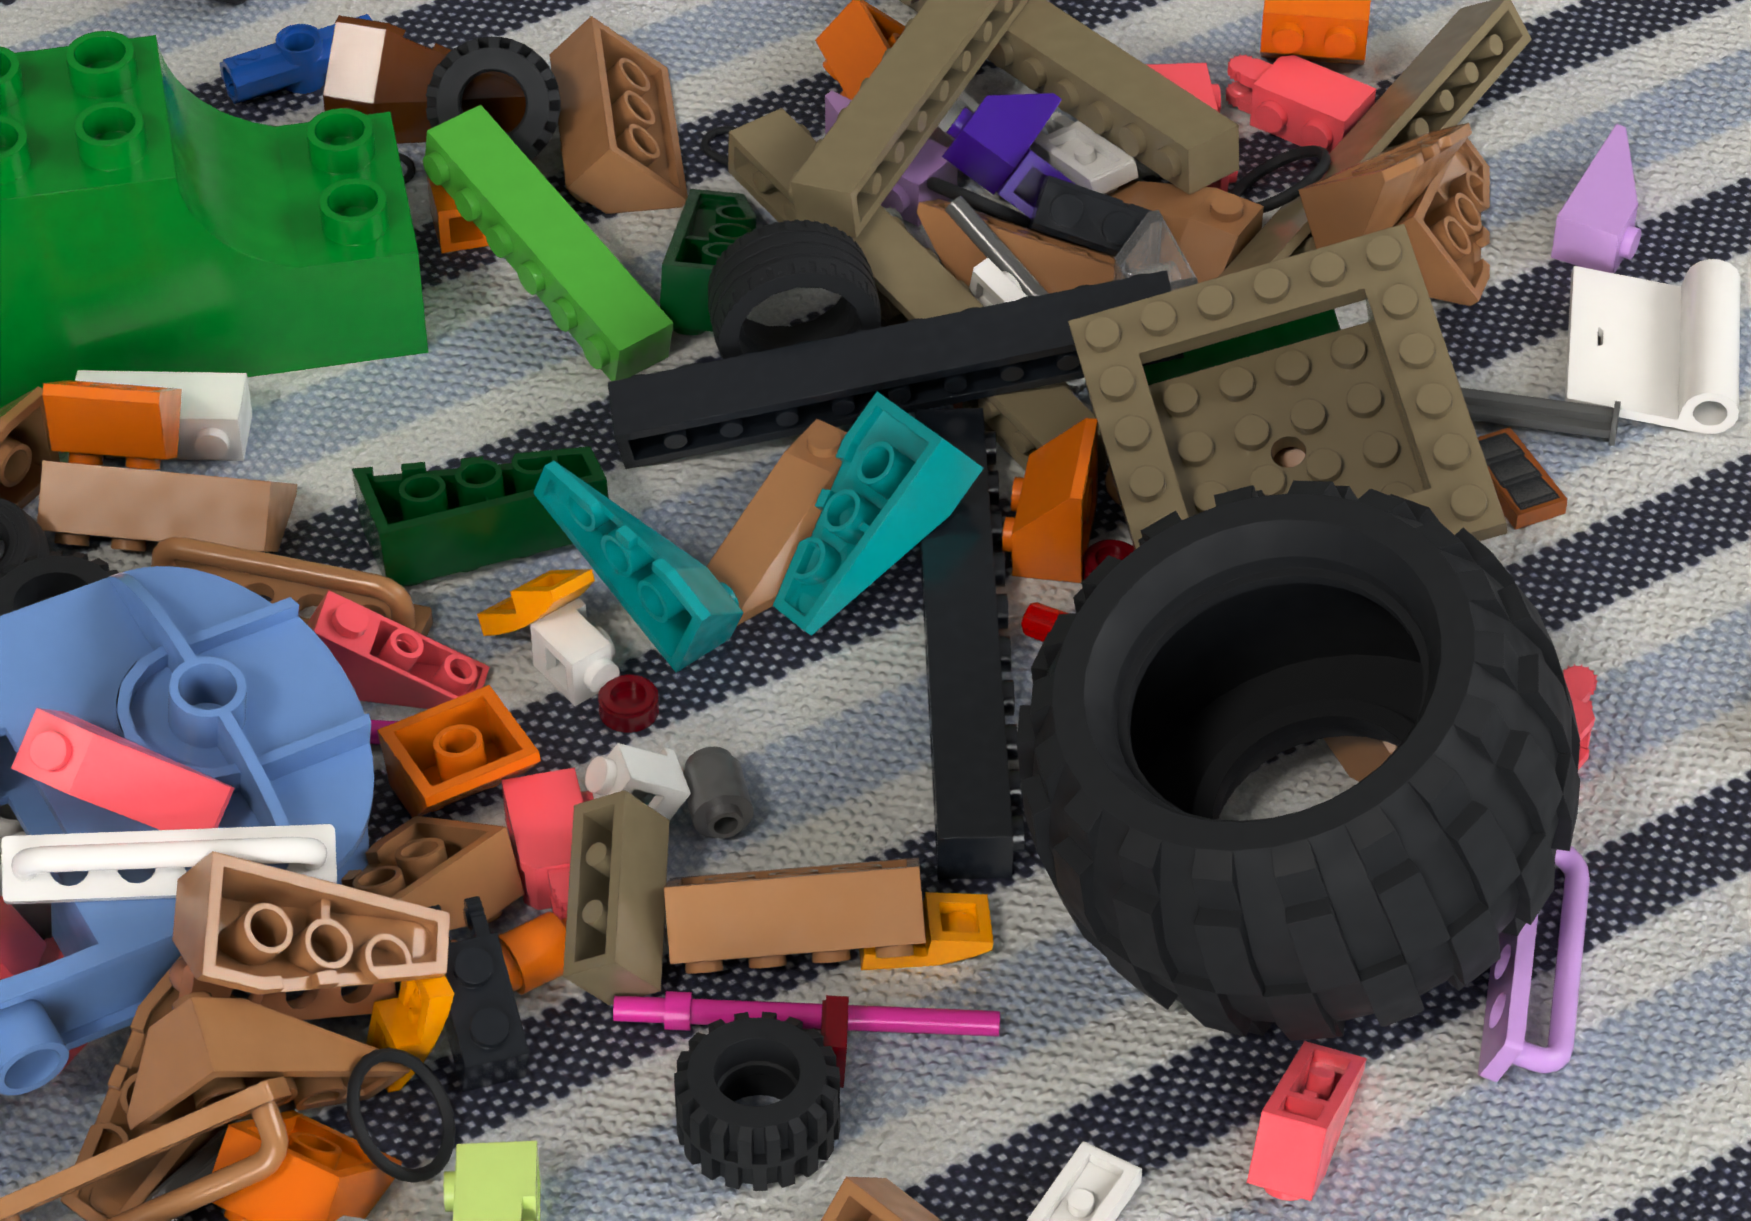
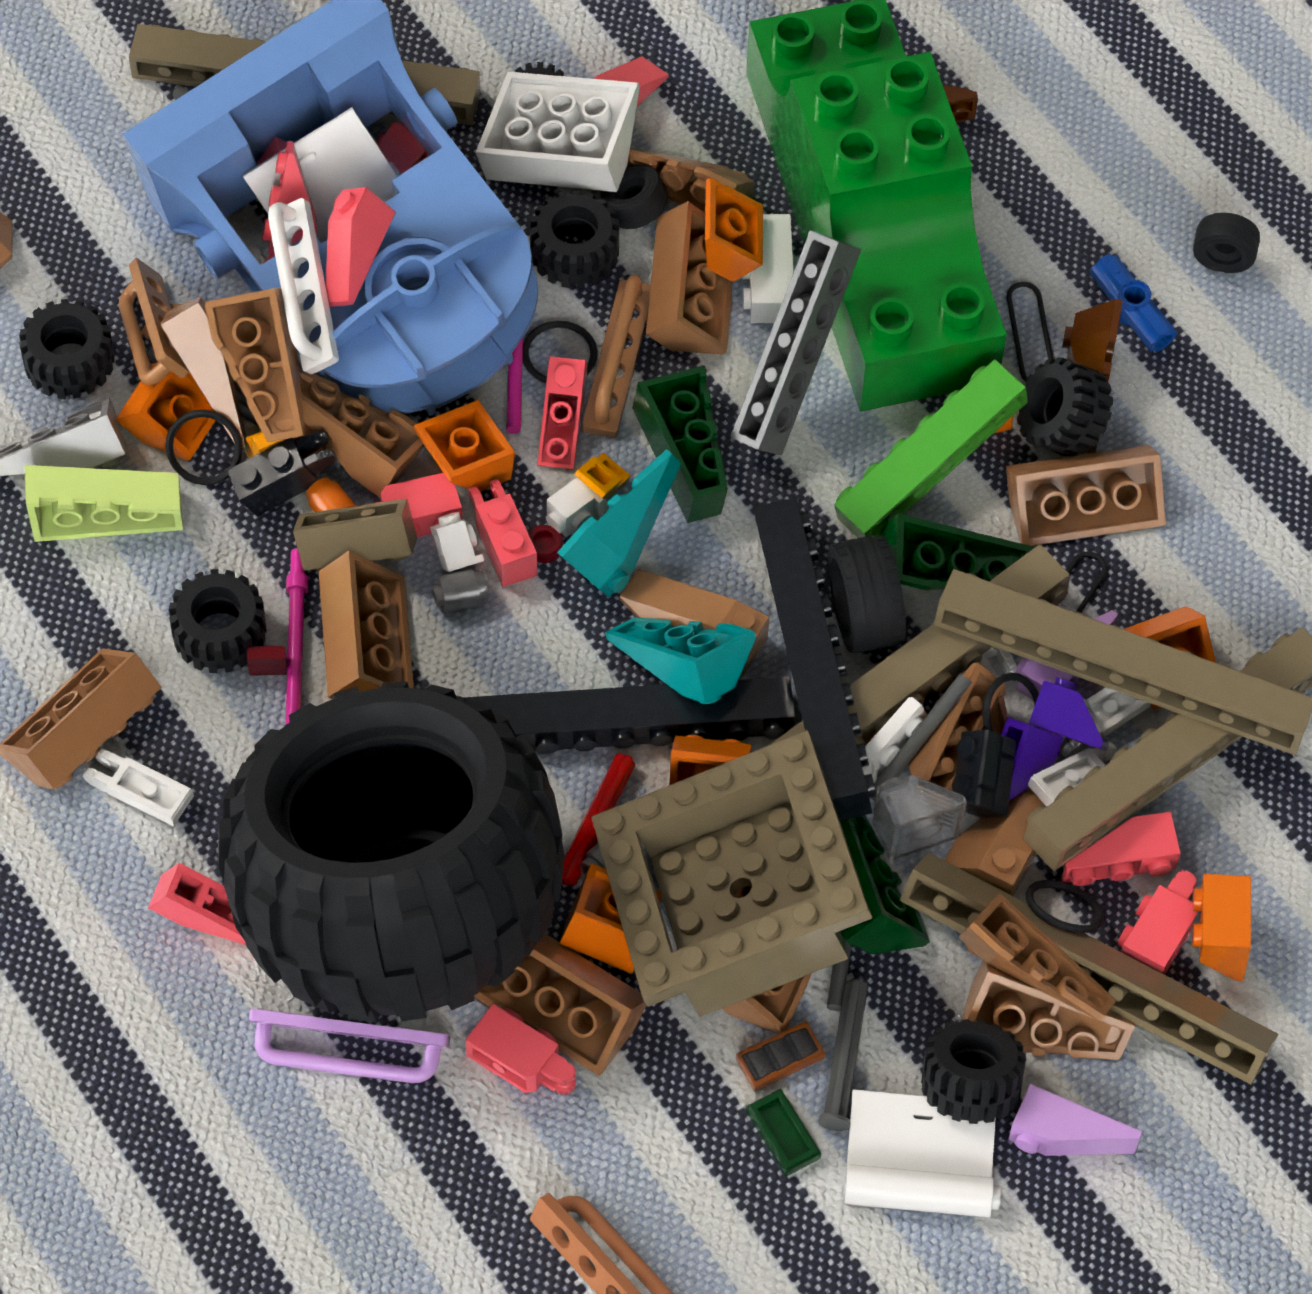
camera: 85 degrees right, 15 degrees up
none -> coral hinge [468,479,537,587]
none -> dark grey brick [730,230,862,455]
none -> dark green tile [746,1088,821,1177]
none -> black tyre [921,1019,1026,1124]

